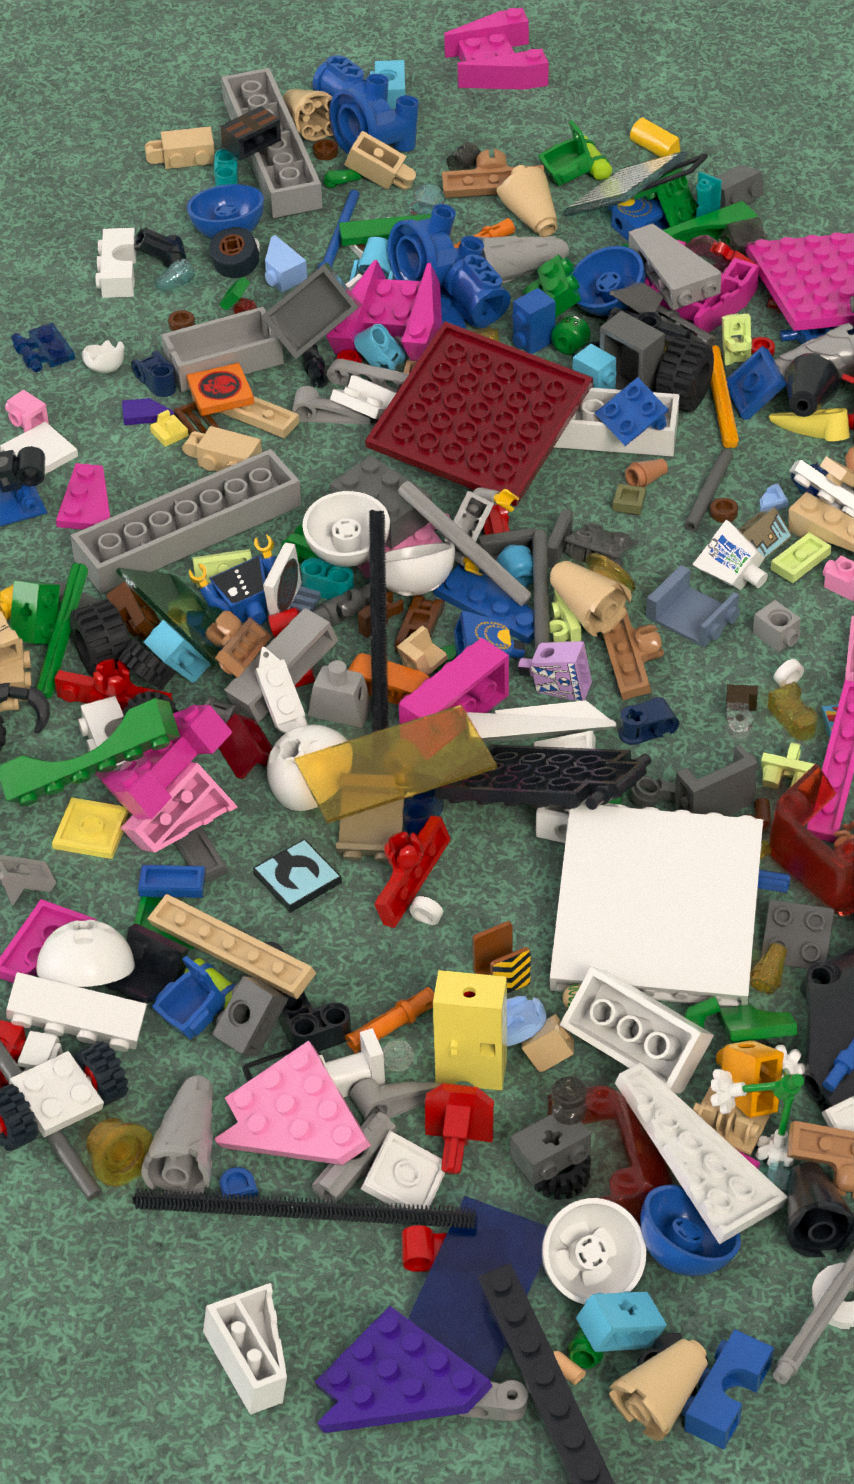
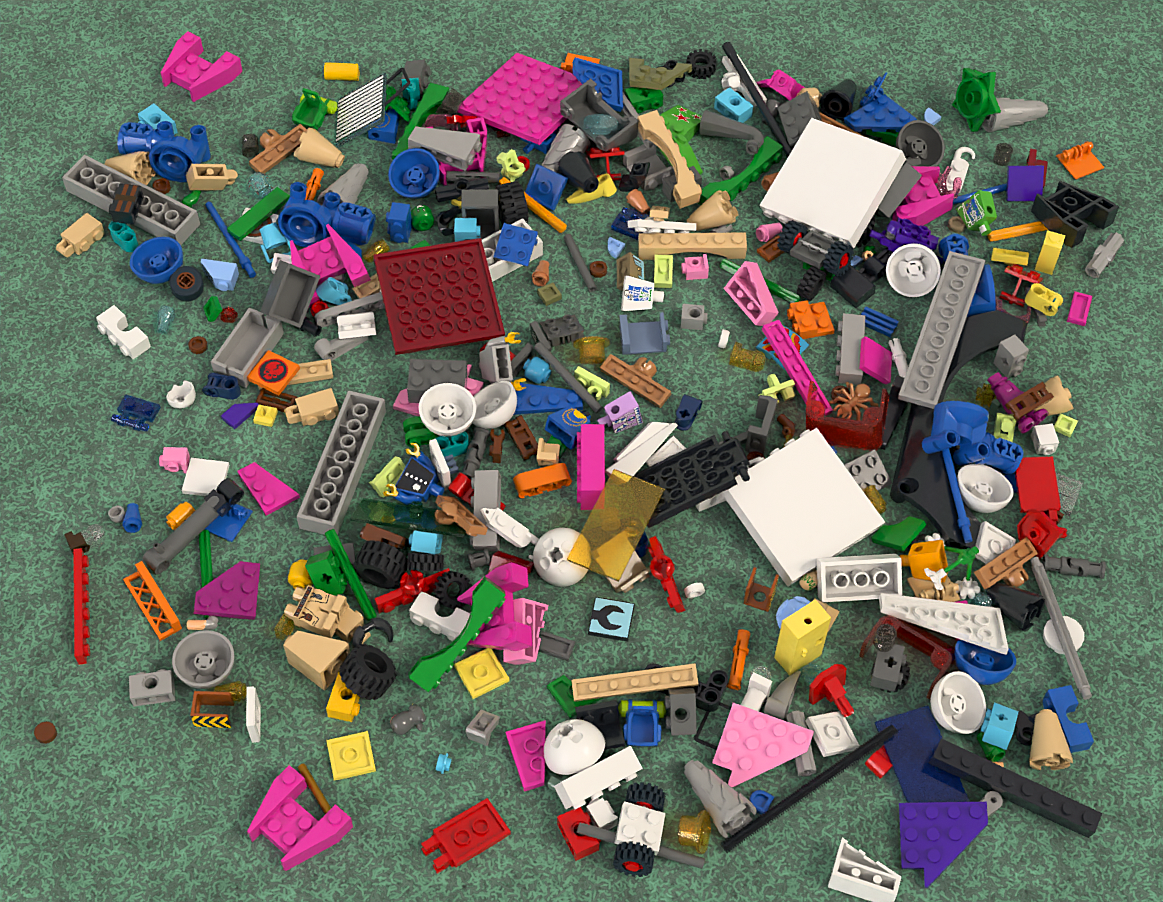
camera: 45 degrees left, 10 degrees up
black piece [134,227,187,269] -> none
blue tile [138,865,206,898] -> none
light grey torso [308,660,372,728] -> none
black axle [369,509,390,777] -> none
light grey axle [398,481,531,606] -> none
green plate [522,254,581,318] -> none
tan cone [550,561,632,636] -> none
dark grey tile [610,282,664,314] -> none
green arm [684,996,722,1028] -> none
clear leg [726,684,758,742] -> none

